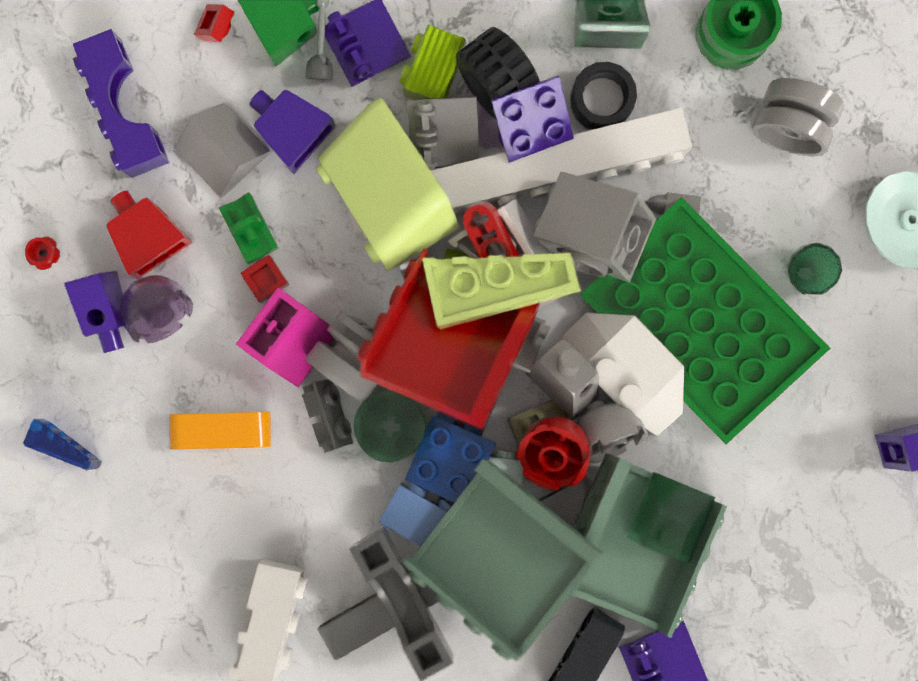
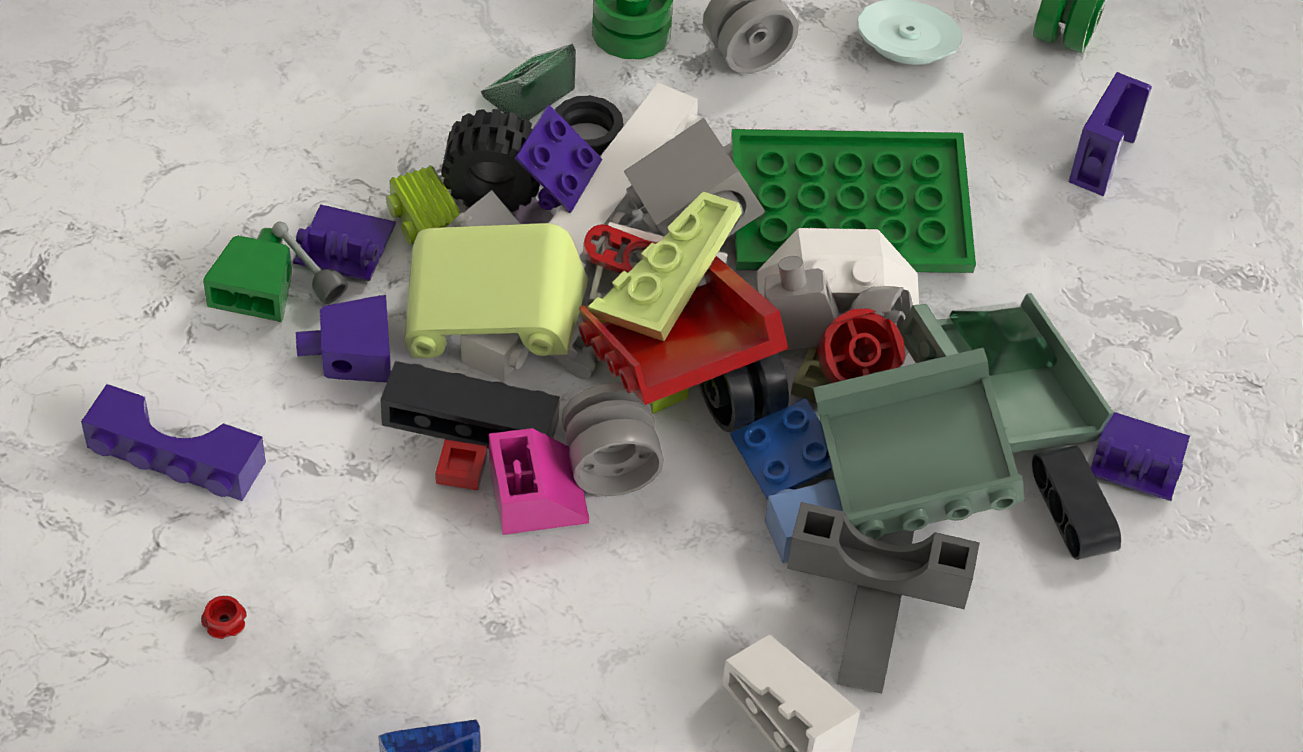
camera: 50 degrees left, 35 degrees down
dark purple torso [64,271,130,353] -> none
red torso [106,191,192,279] -> none
clear purple cylinder [119,275,193,343] -> none
light orange beam [169,412,271,450] -> none
light grey slope [174,103,271,198] -> none
red plate [193,4,234,43] -> none
green hips [219,192,279,264] -> none
dark grey hinge [301,379,353,453] -> none
clear green brick [353,391,426,462] -> none
clear green hair [787,243,843,295] -> none
none -> black brick [380,361,560,449]

